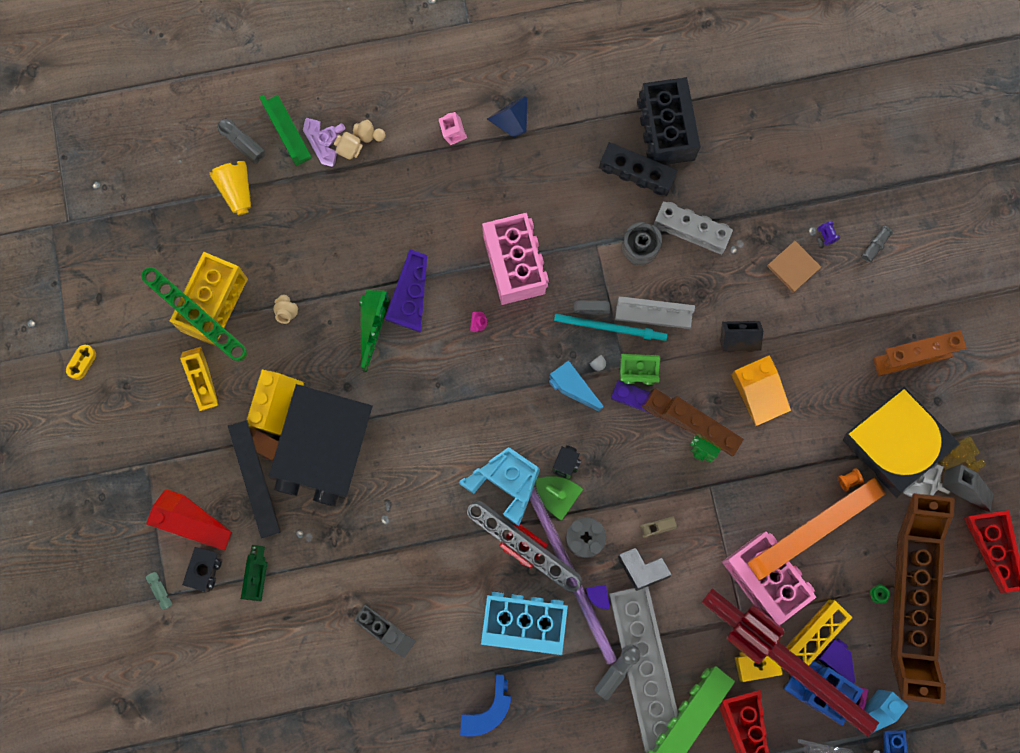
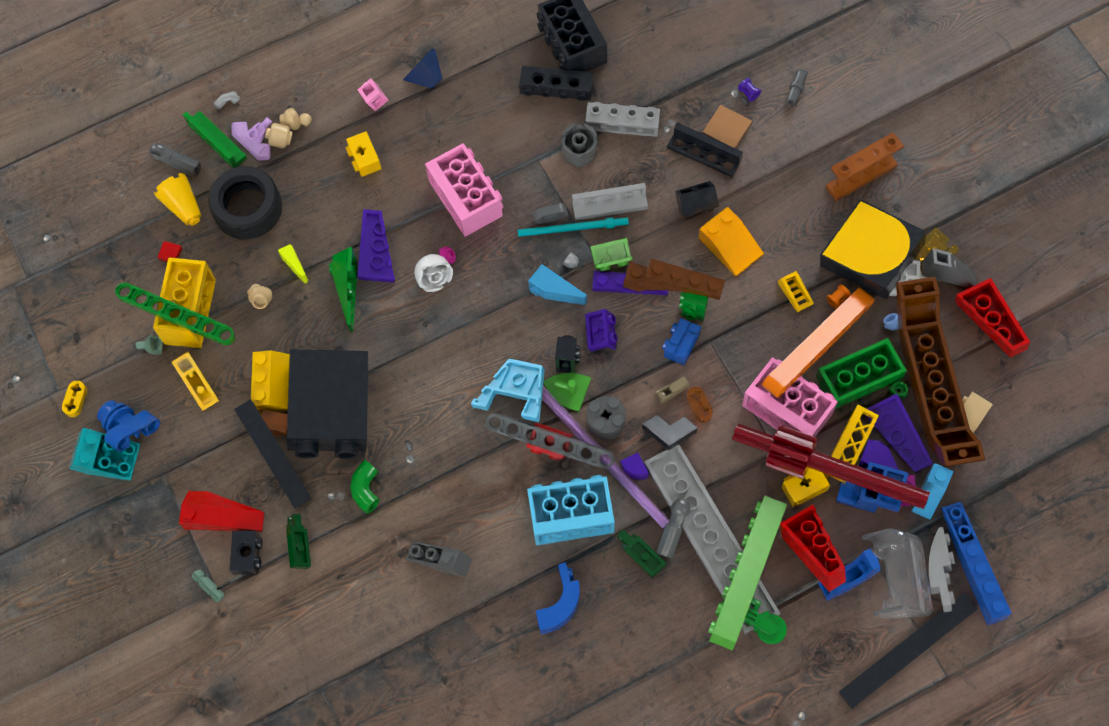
camera: 10 degrees left, 10 degrees down
none -> teal slope [69,428,140,481]
none -> blue beam [97,400,160,452]
none -> sand green piece [136,334,163,355]
none -> red tile [157,241,183,262]
none -> black tyre [208,166,282,239]
none -> light grey arm [213,91,240,110]
none -> neon yellow slope [278,244,309,283]
none -> yellow brick [345,131,382,177]
none -> green cylinder [350,459,380,514]
none -> white cylinder [414,254,453,292]
none -> dark purple bracket [585,309,618,351]
none -> dark green hinge [617,529,667,579]
none -> blue brick [662,318,701,365]
none -> black fence [667,122,743,178]
none -> clear orange beam [687,387,713,423]
none -> yellow slope [777,271,814,313]
none -> green brick [816,338,907,409]
none -> dark purple wing [864,394,933,473]
none -> light blue plate [883,313,899,331]
none -> tan slope [962,392,993,433]

